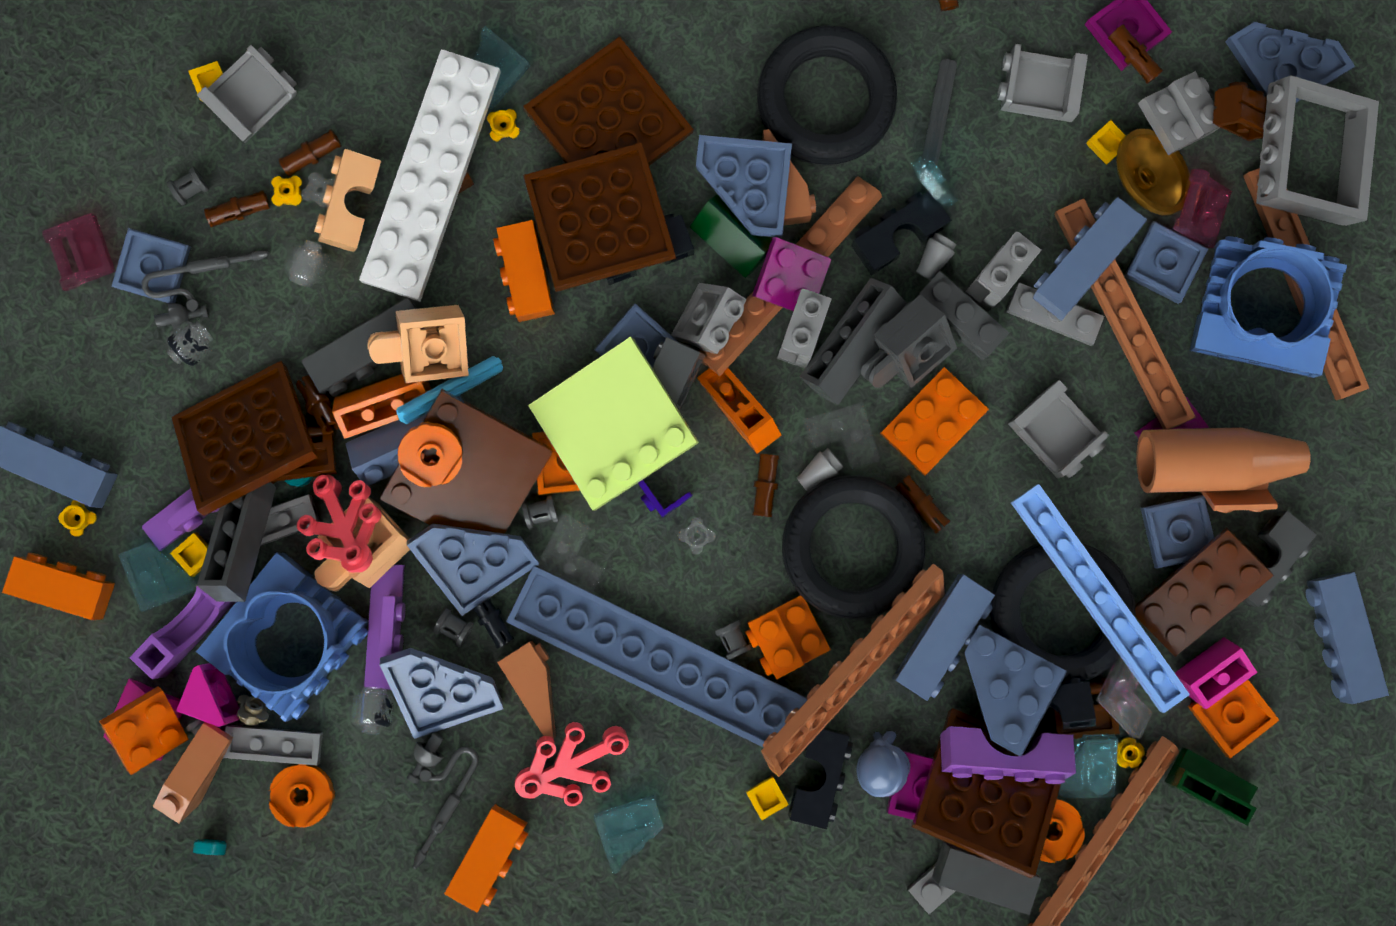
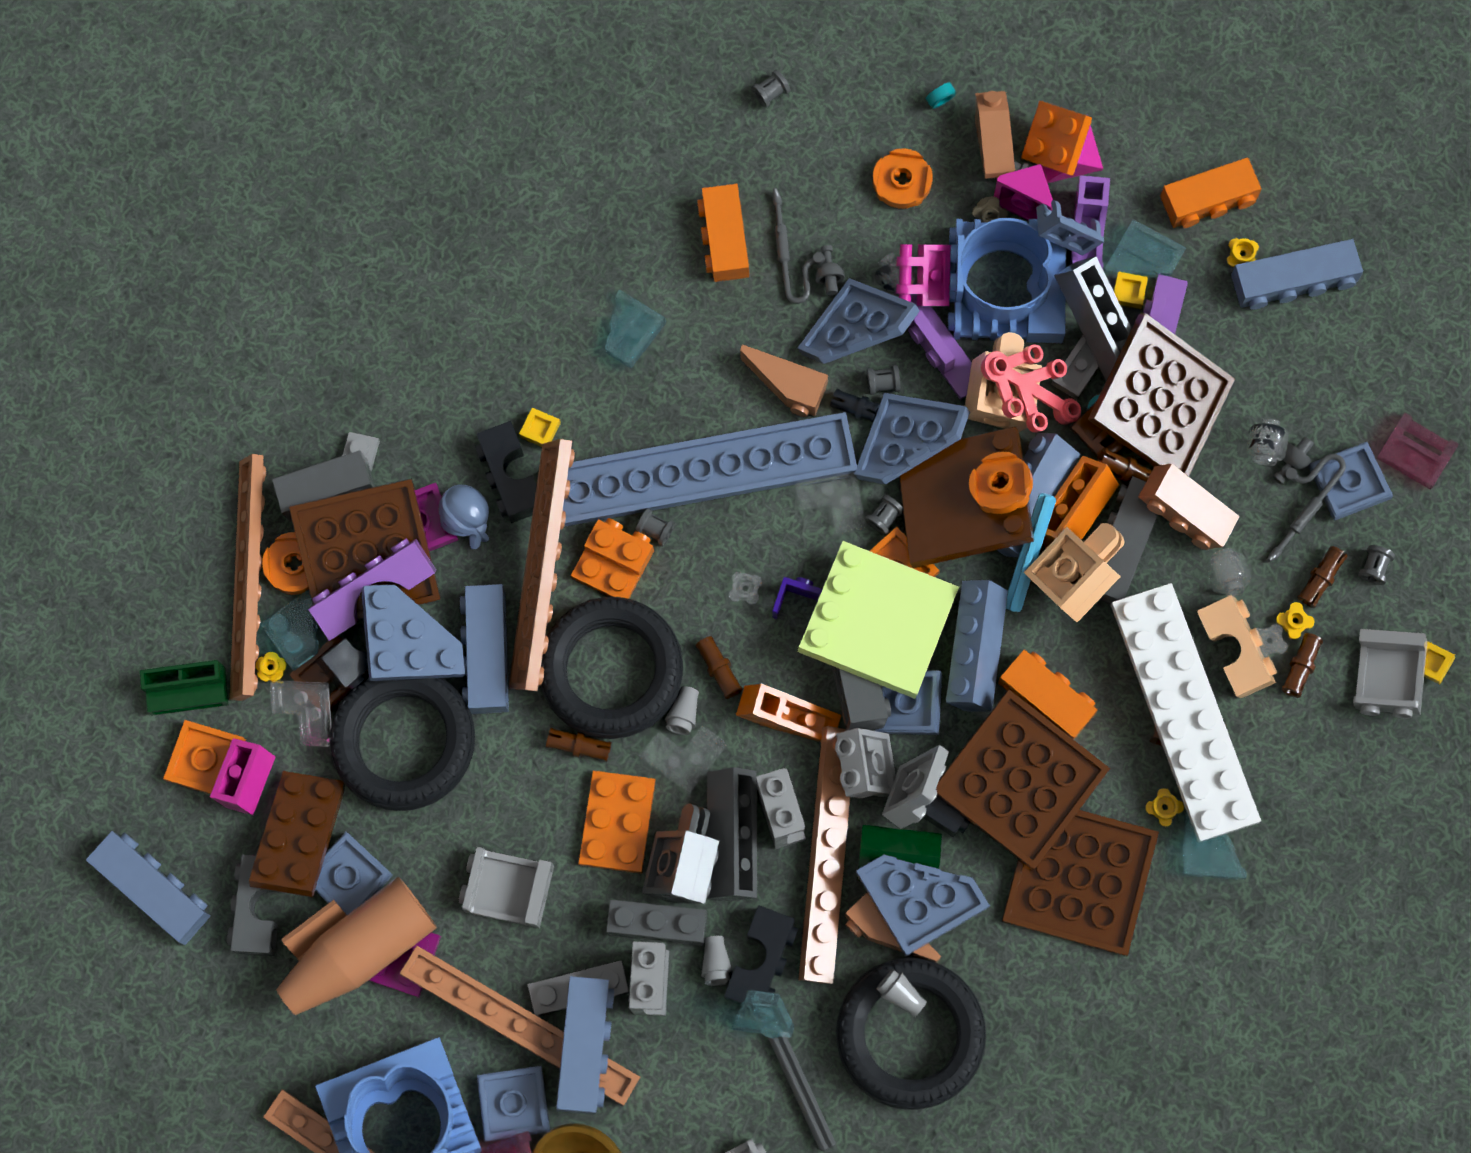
camera: 150 degrees right, 10 degrees down
light grey plate [223,725,323,766] -> none
coral plant [515,722,629,806] -> none
magenta plate [752,237,831,312] -> none
light blue plate [1011,484,1190,713] -> none
none -> light grey cone [877,969,927,1017]
none -> light grey plate [882,745,949,829]
none -> dark pink plate [896,244,951,306]
none -> sand blue brick [946,580,1008,712]
none -> sand blue hinge [1036,200,1104,256]
none -> brick [1138,464,1240,550]

